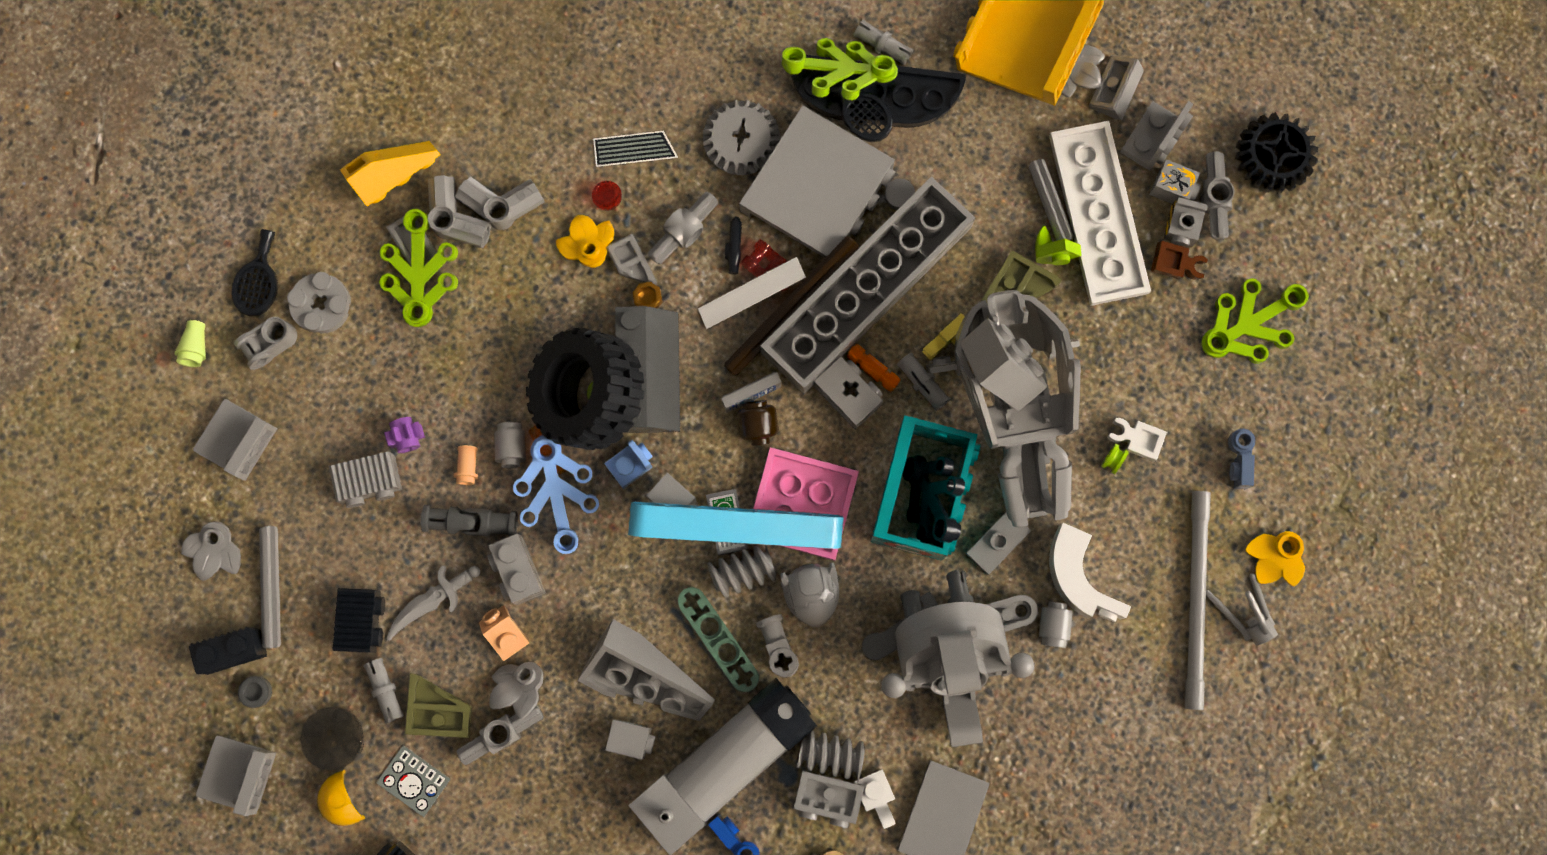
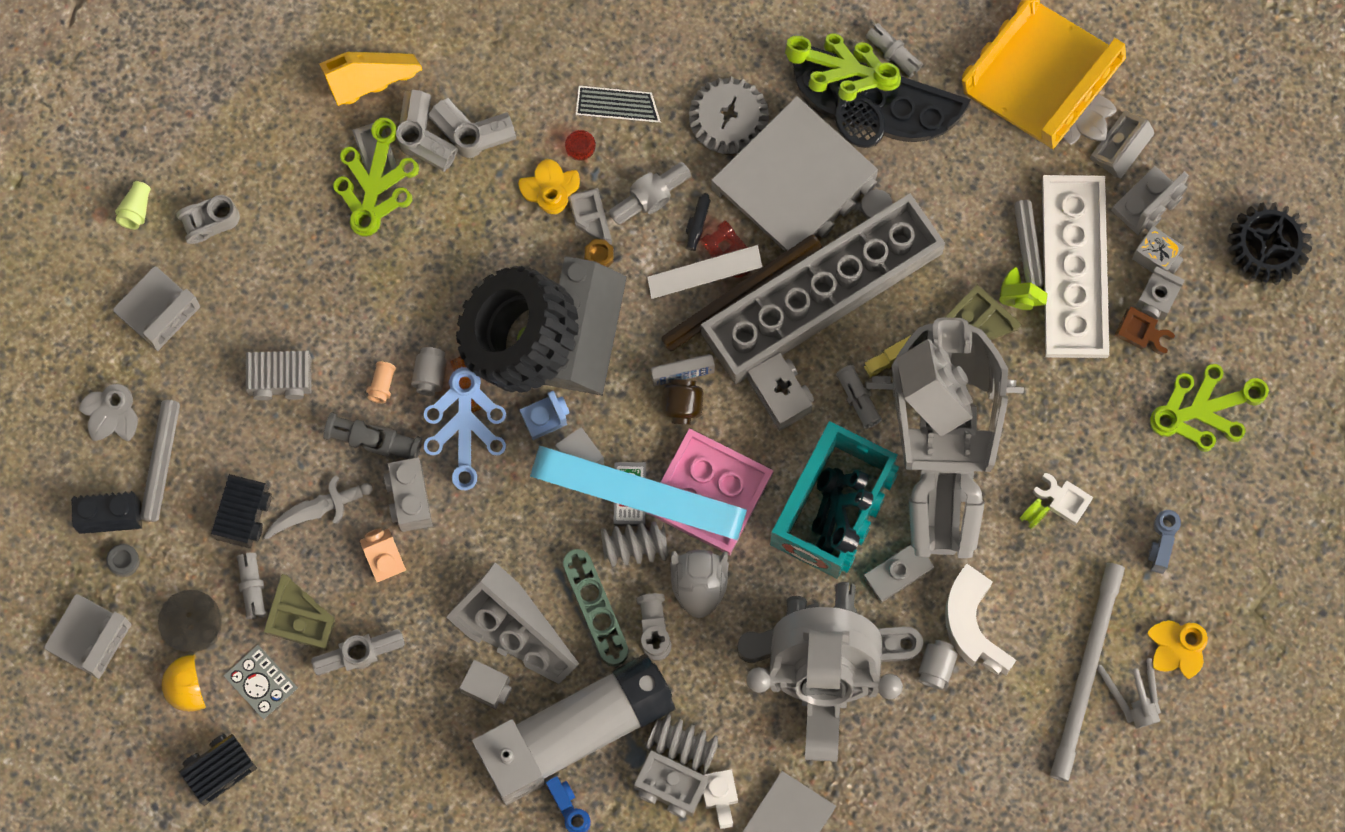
camera: 10 degrees right, 5 degrees down
black piece [231,229,278,317] -> none
light grey plate [287,272,351,334] -> none
medium lavender gear [384,417,425,453] -> none
light grey plate [489,662,543,719] -> none
orange axle [847,344,901,392] -> none
light grey axle [1200,151,1235,240] -> none

